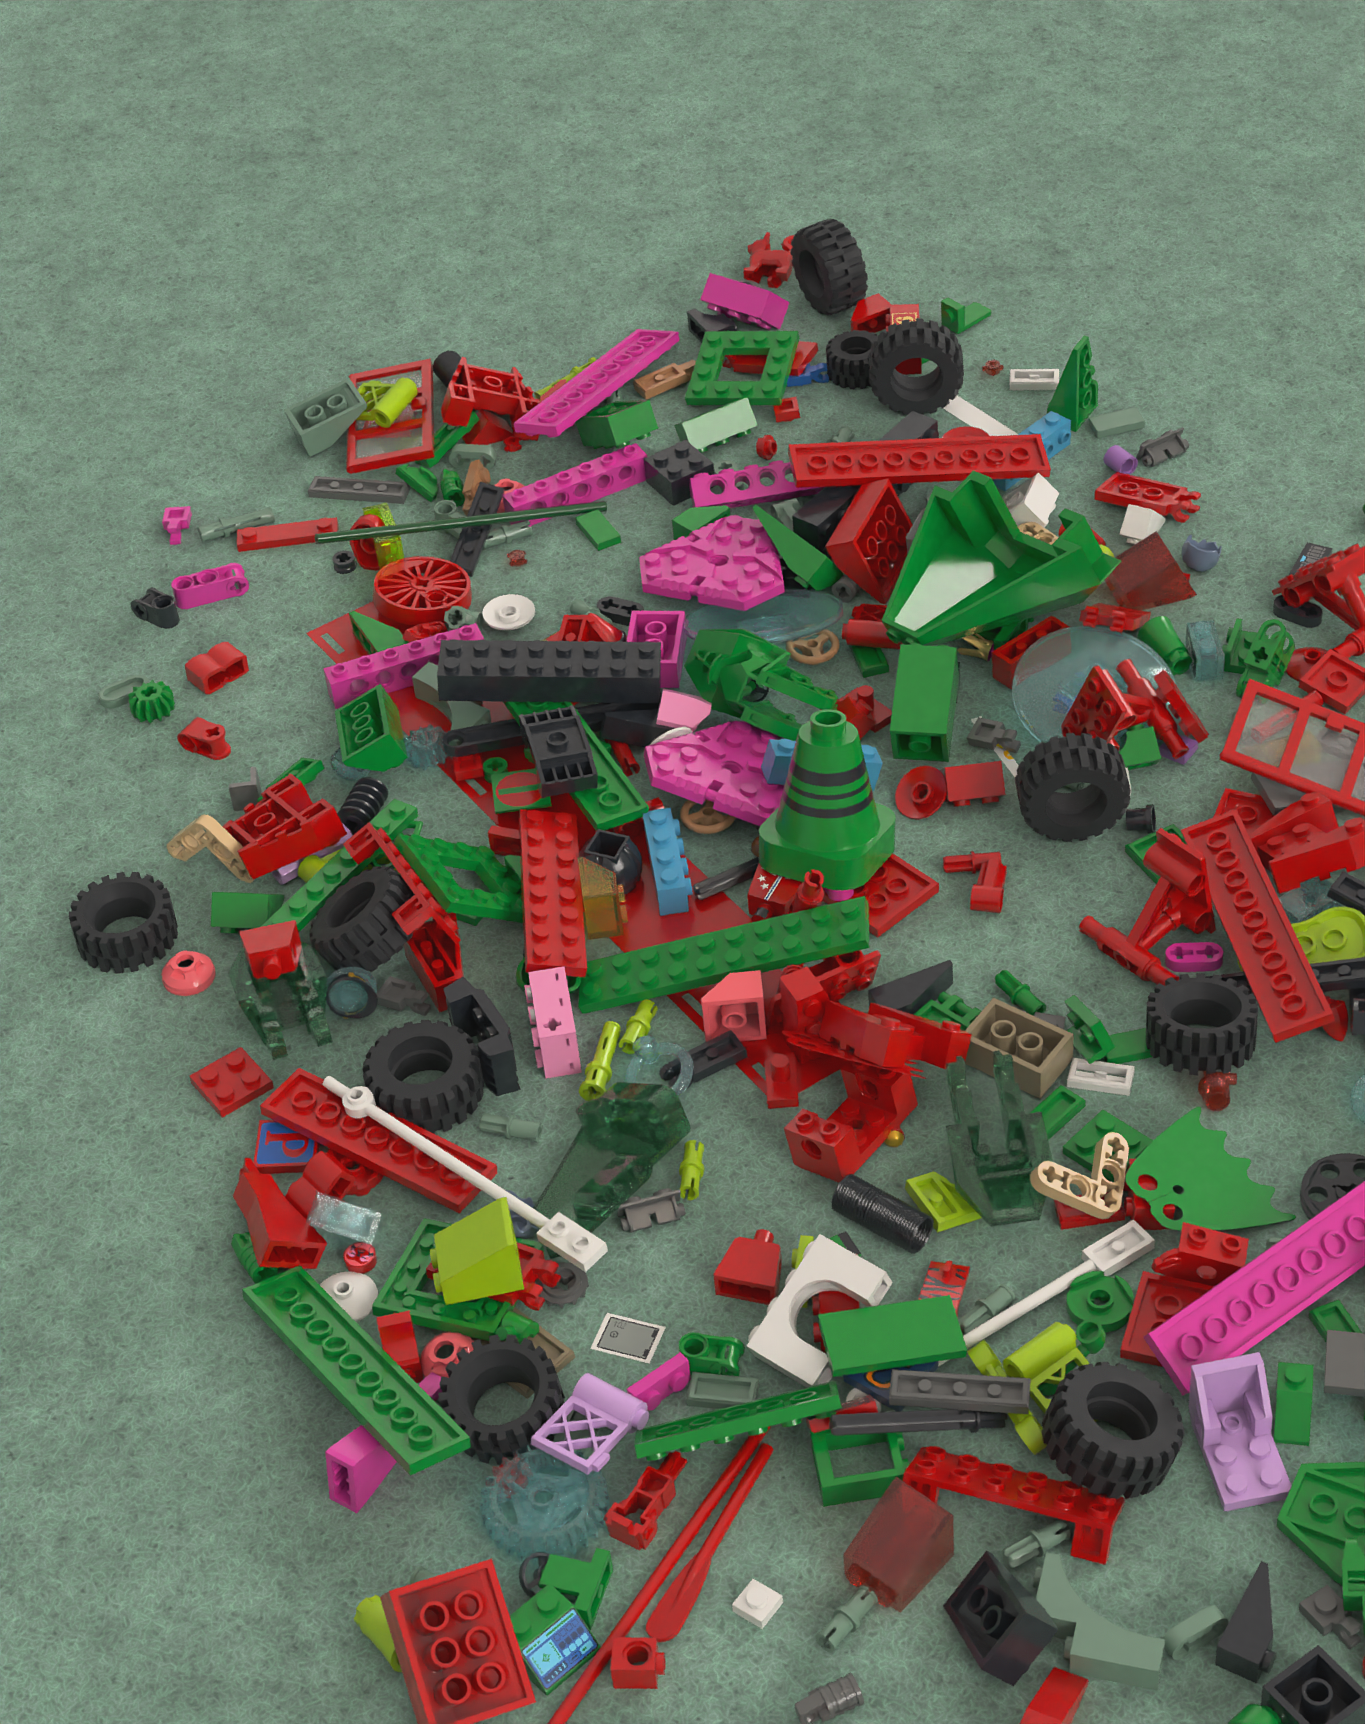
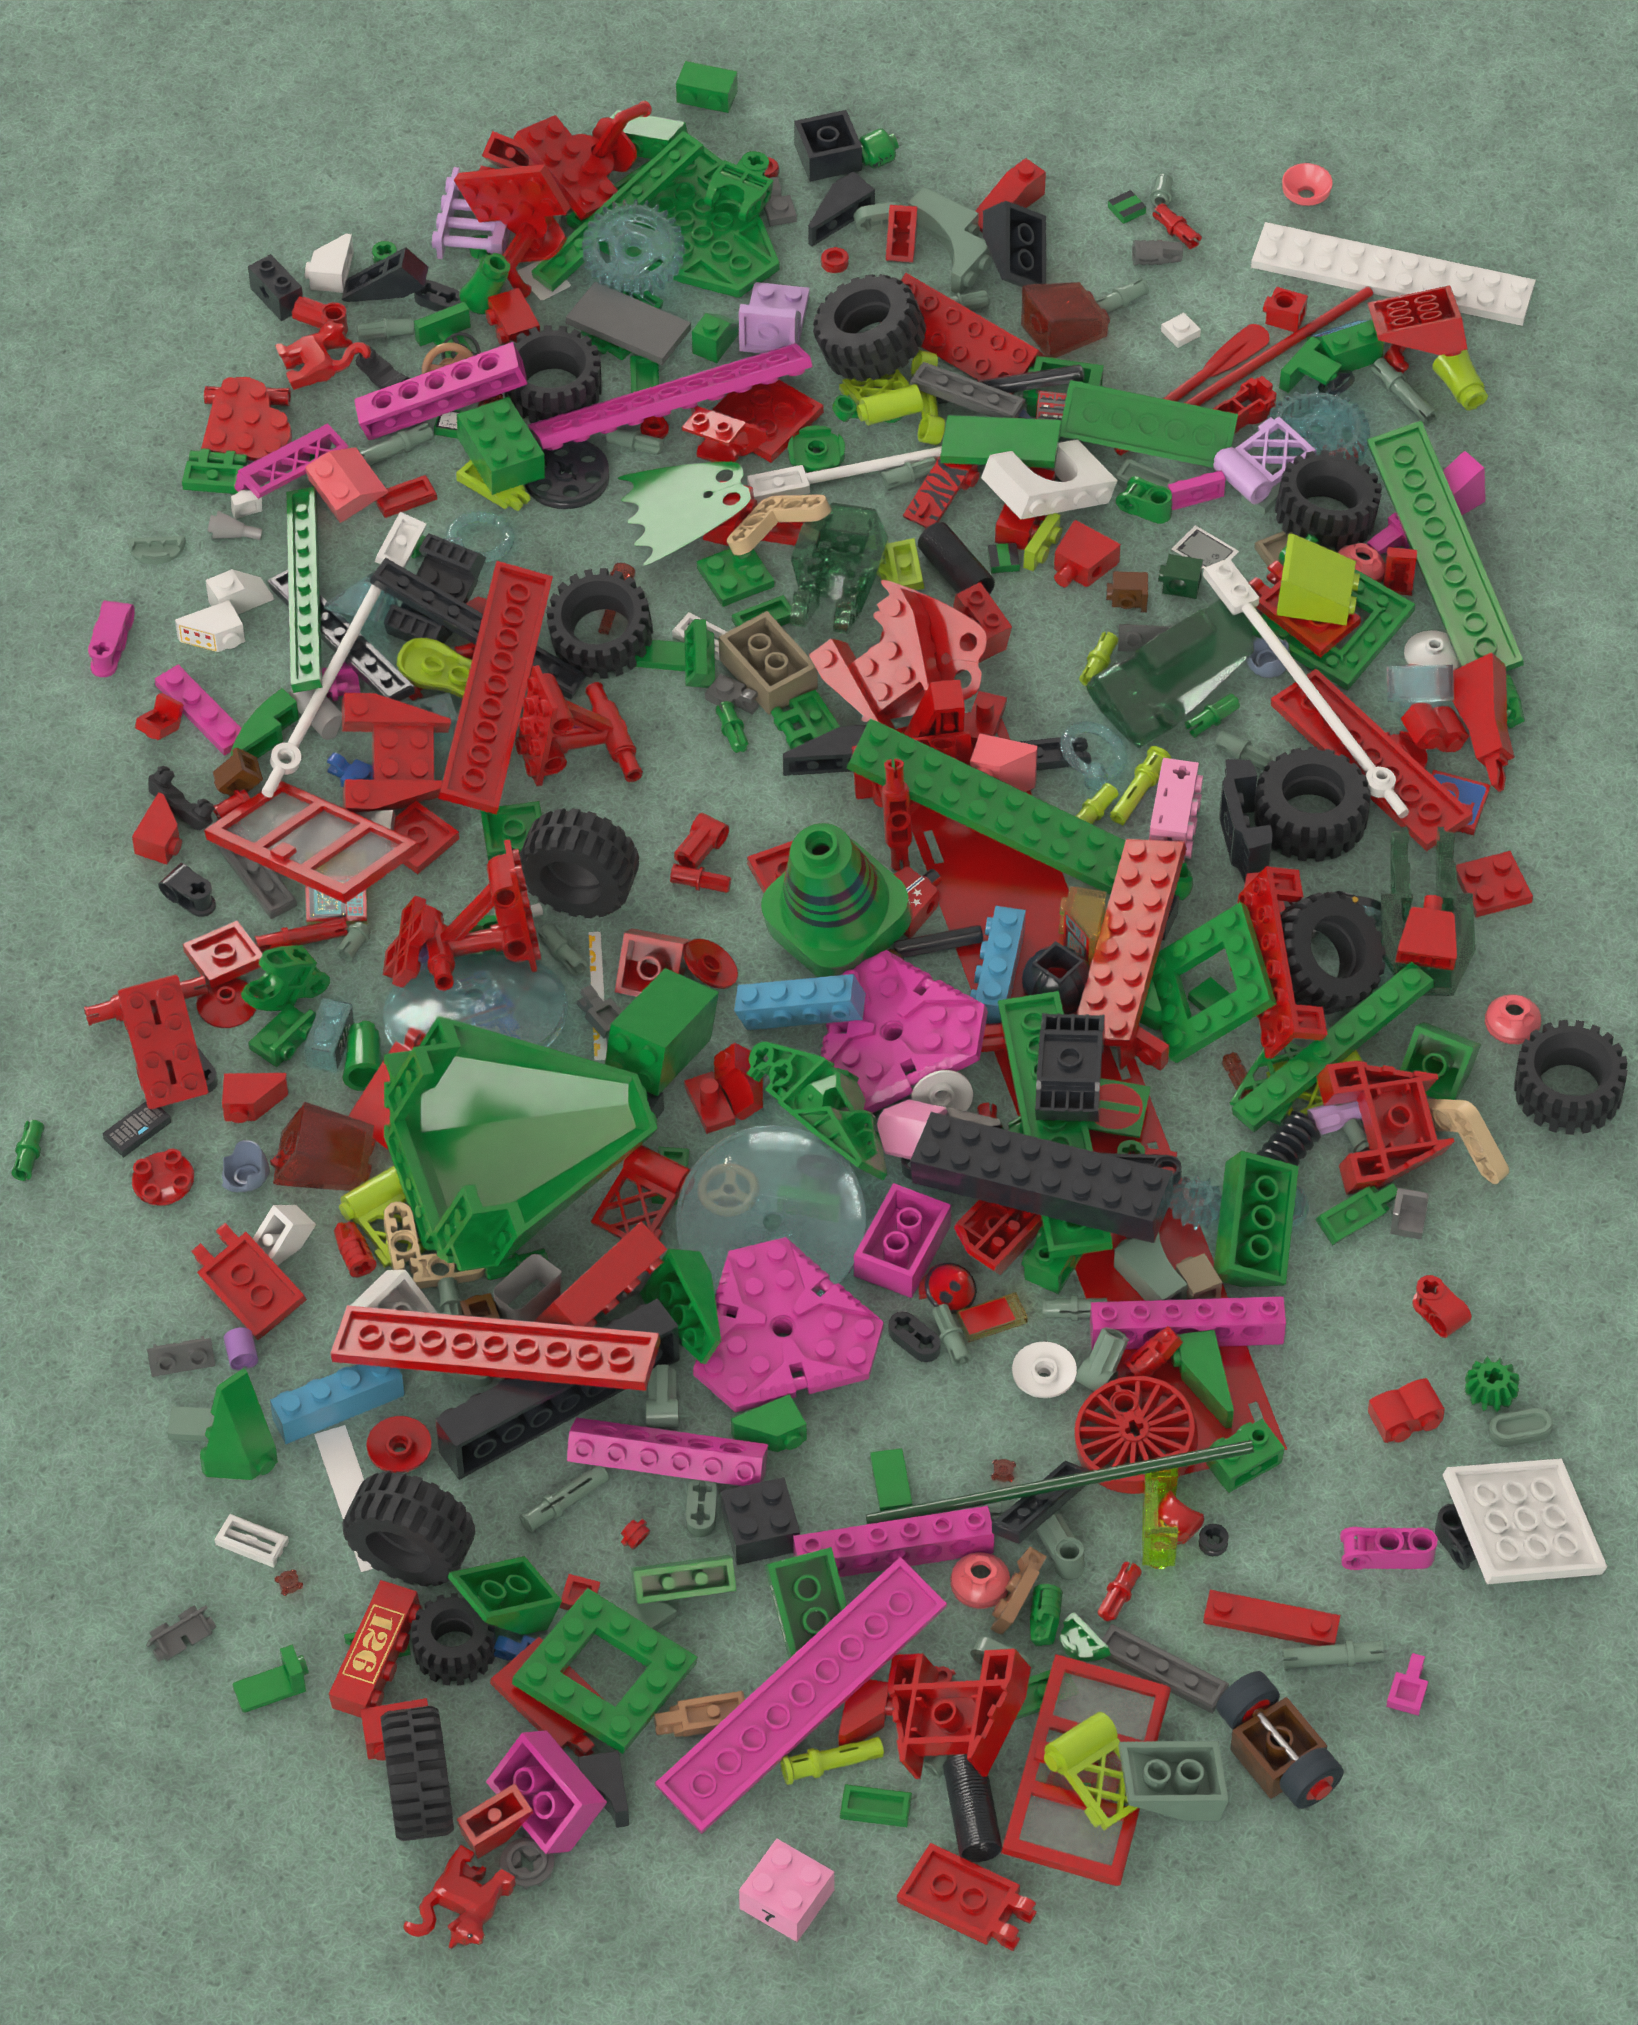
camera: 165 degrees left, 10 degrees up
none -> red dish [132,1148,194,1206]
none -> dark grey hinge [146,1605,216,1662]
none -> red slope [222,1073,289,1123]
none -> green slope [448,1556,562,1635]
none -> red slope [457,1783,533,1859]
none -> bright pink brick [739,1839,834,1942]
none -> red tile [821,247,849,273]
none -> green tile [840,1784,912,1828]
none -> red slope [886,205,918,262]
none -> red tile [897,1843,1037,1951]
none -> red axle [1098,1562,1142,1622]
none -> reddish brown brick [1106,571,1148,613]
none -> dark green brick [1158,554,1203,599]
none -> dark tan brick [1176,1253,1222,1299]
none -> green axle [1185,694,1240,738]
none -> green brick [1206,1419,1285,1493]
none -> brick [1216,1671,1344,1809]
none -> white plate [1443,1459,1607,1584]

